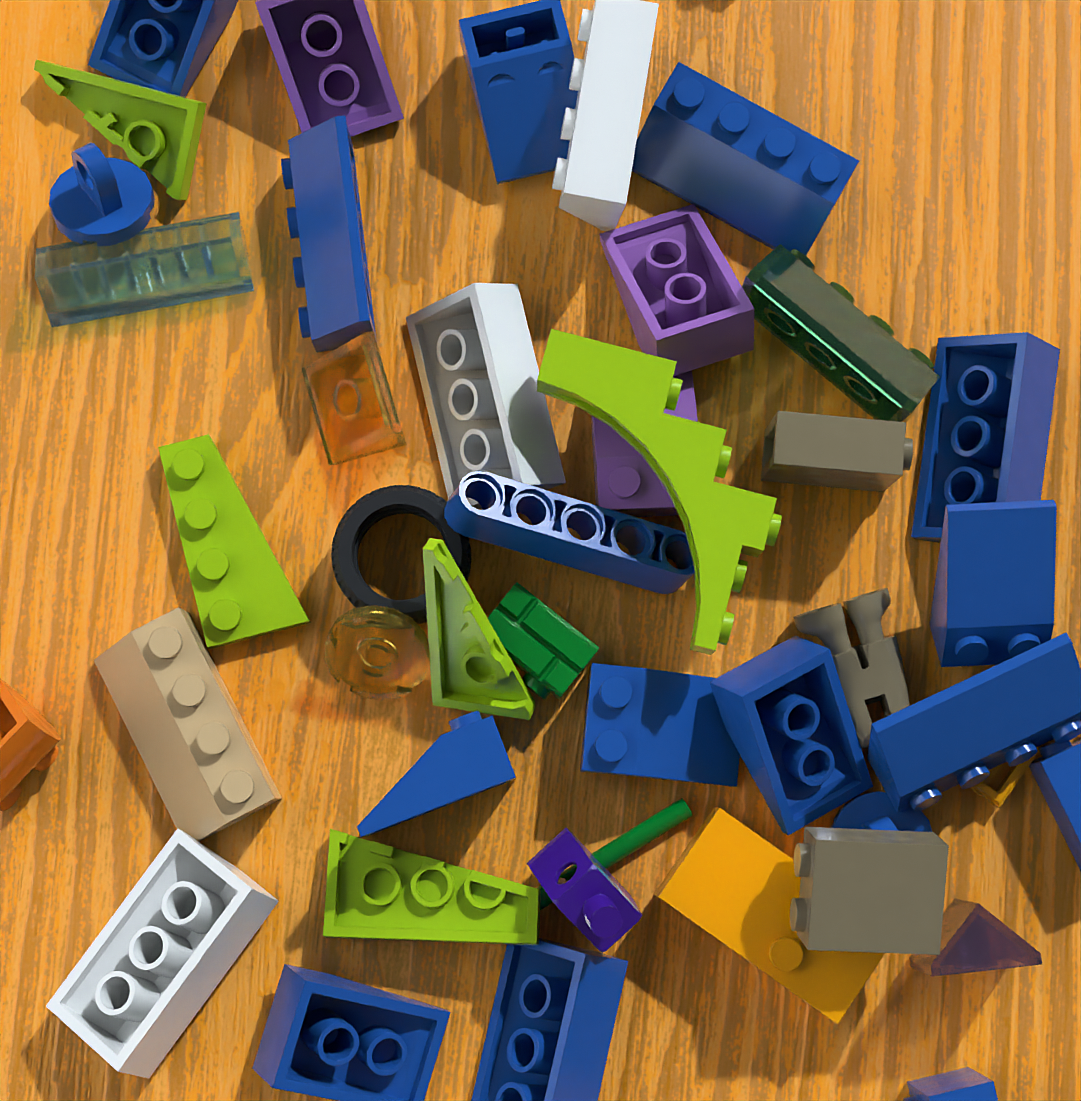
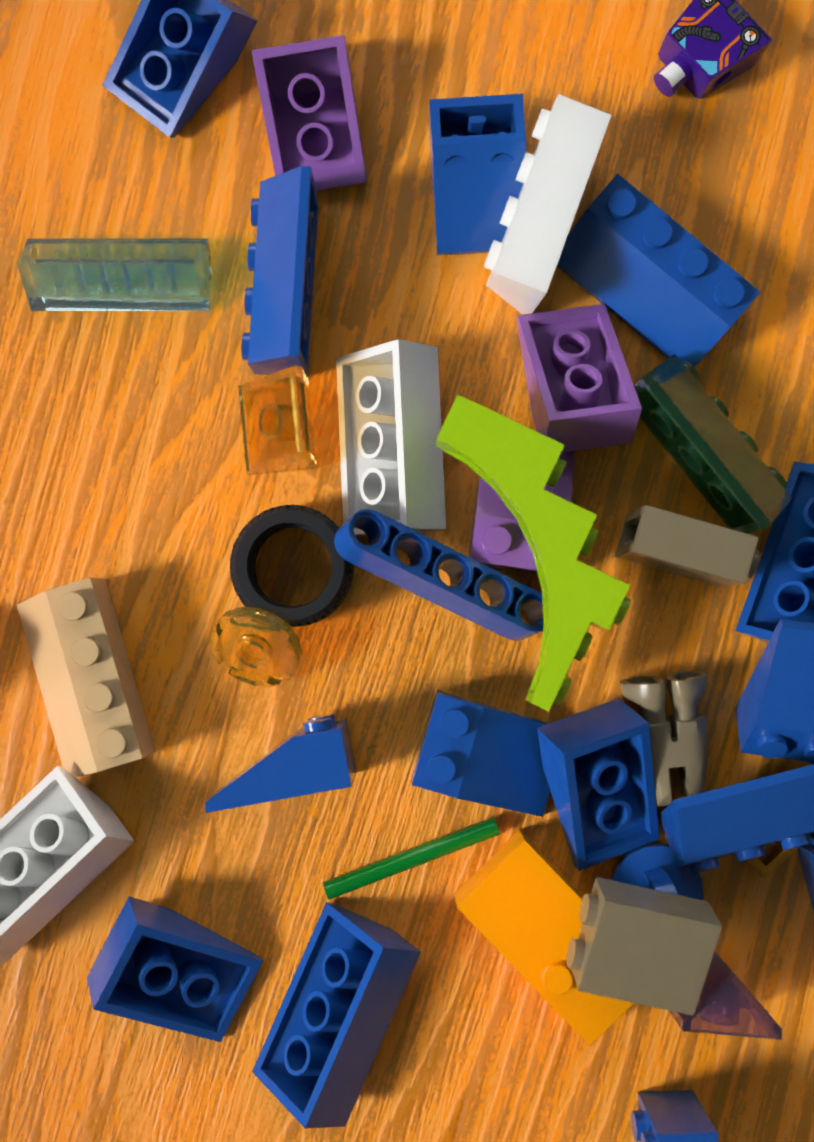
camera: 20 degrees right, 5 degrees up
lime wing [34,60,206,200] -> none
blue tile [49,142,155,246] -> none
lime wing [158,434,311,649] -> none
lime wing [323,829,541,945] -> none
lime wing [423,538,535,720] -> none
green brick [488,582,599,700] -> none
dark purple torso [527,827,643,953] -> none

